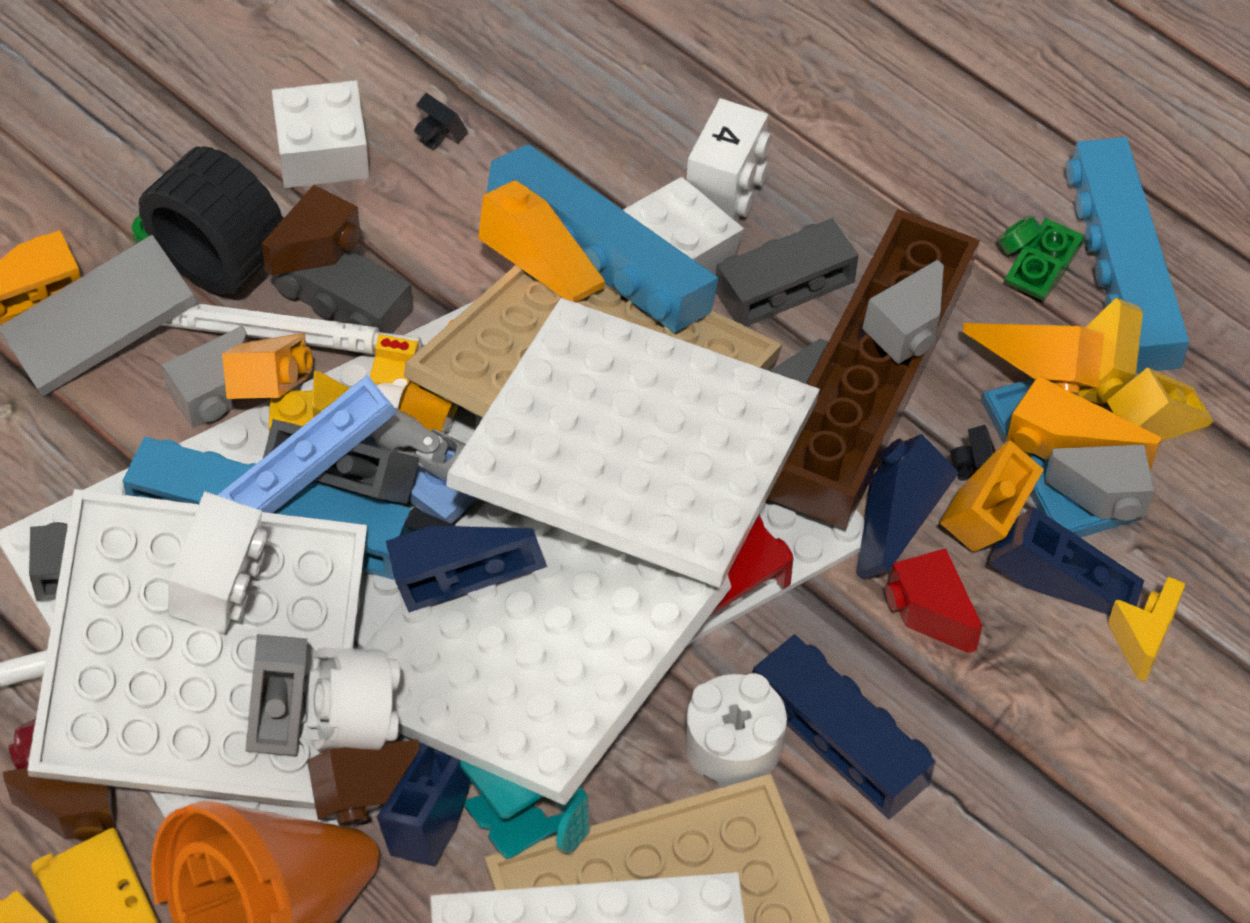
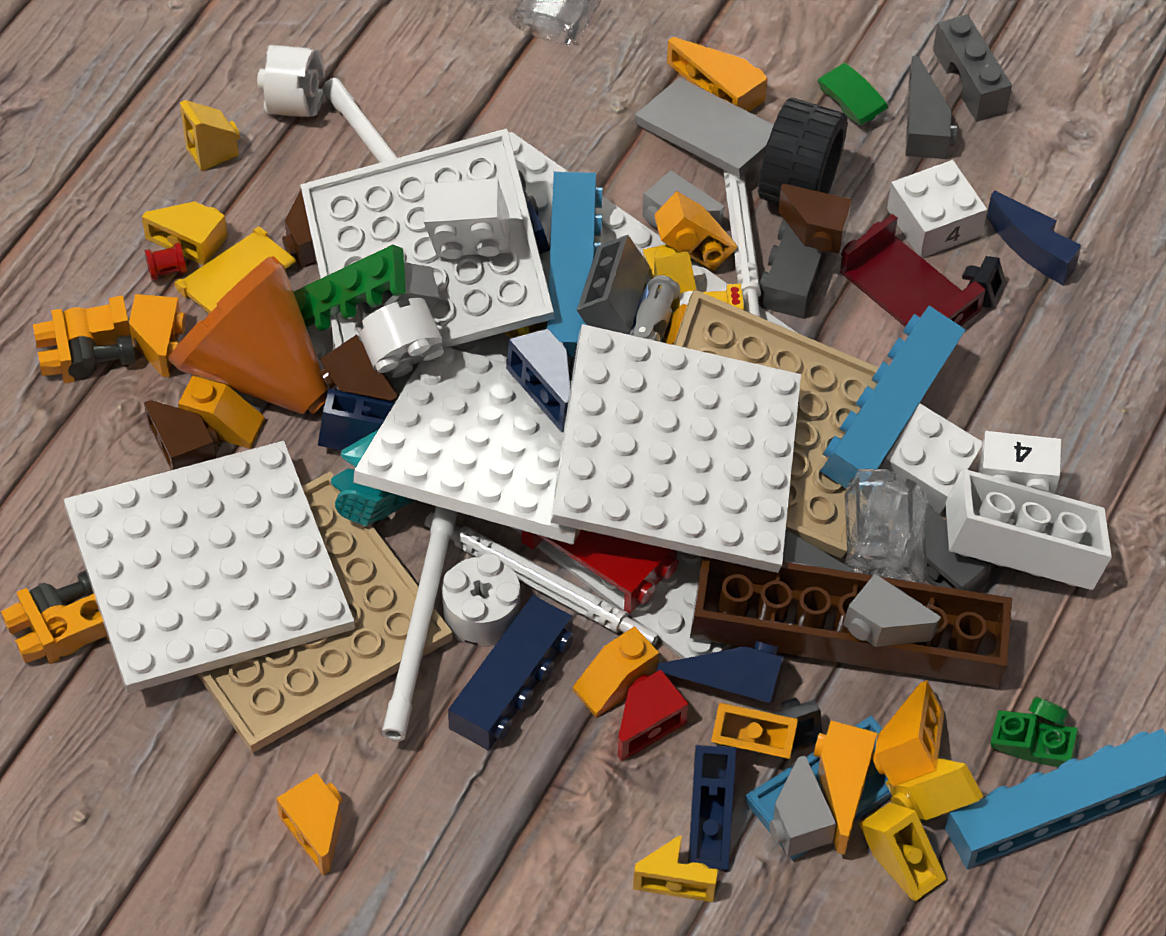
camera: 75 degrees right, 0 degrees up
light blue tile [218,375,398,513] -> none
light orange slope [478,180,605,303] -> none
none -> green hinge [293,244,406,331]
none -> white piece [382,506,458,741]
none -> white axle [425,512,659,646]
none -> light orange slope [572,626,659,718]
none -> green slope [817,62,888,125]
none -> dark red panel [840,214,986,327]
none -> clear brick [844,469,929,584]
none -> dark grey slope [905,56,957,159]
none -> dark grey arch [933,14,1012,122]
none -> white brick [945,468,1112,590]
none -> dark blue slope [987,190,1082,285]

